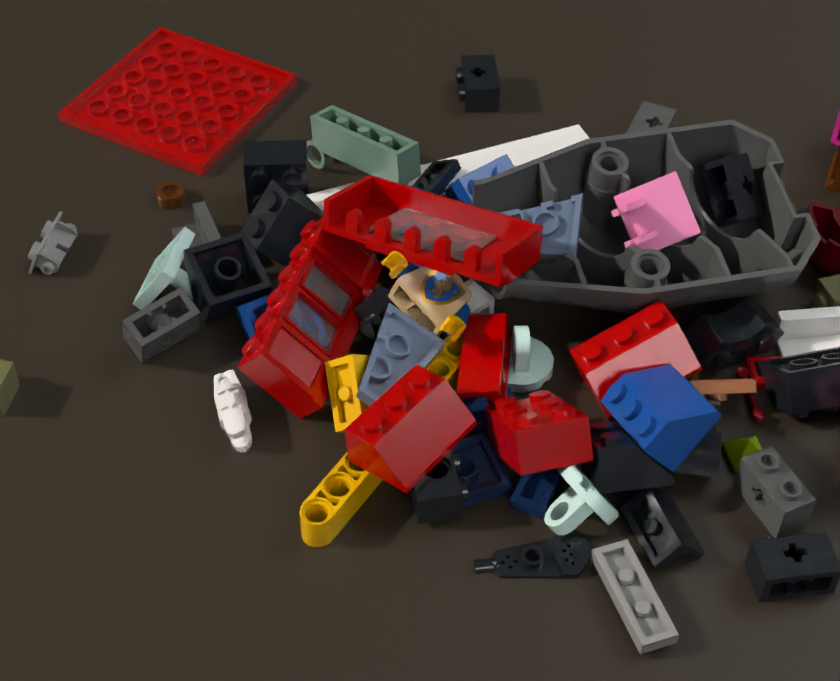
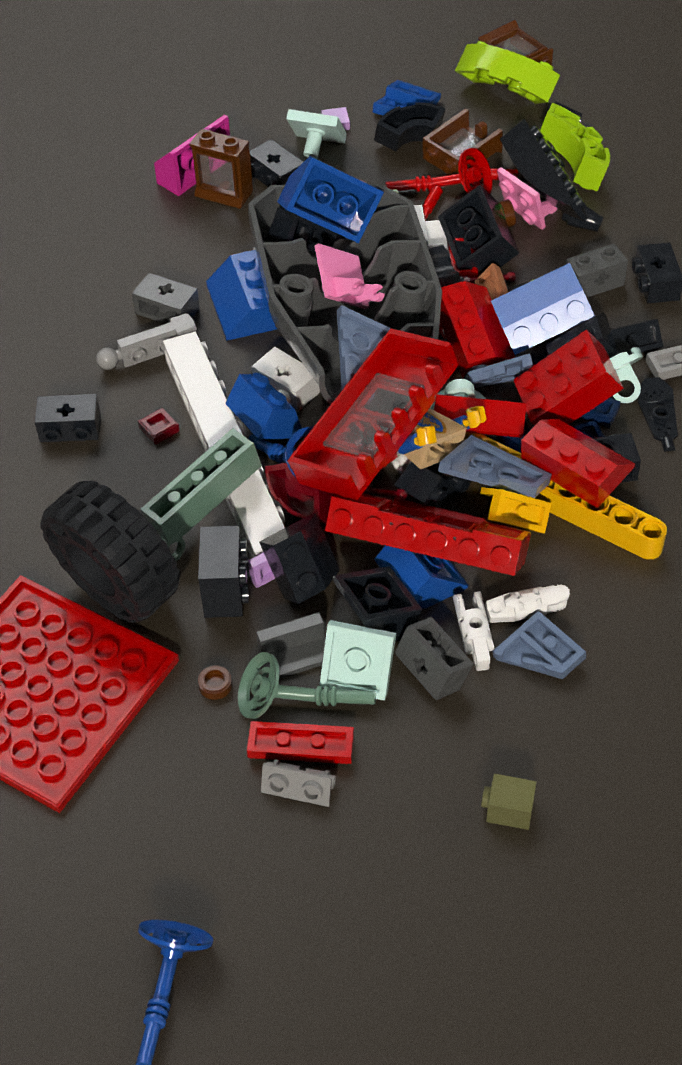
camera: 85 degrees left, 5 degrees up
black plate [412,159,461,195] -> none
none -> black tyre [40,481,180,623]
none -> light grey plate [96,313,197,370]
none -> dark red tile [138,407,180,445]
none -> sand green dish [238,652,376,719]
none -> red plate [247,721,354,764]
none -> blue slope [277,156,384,243]
none -> white hinge [452,591,495,671]
none -> sand blue wing [463,354,533,389]
none -> sand blue wing [492,611,586,679]

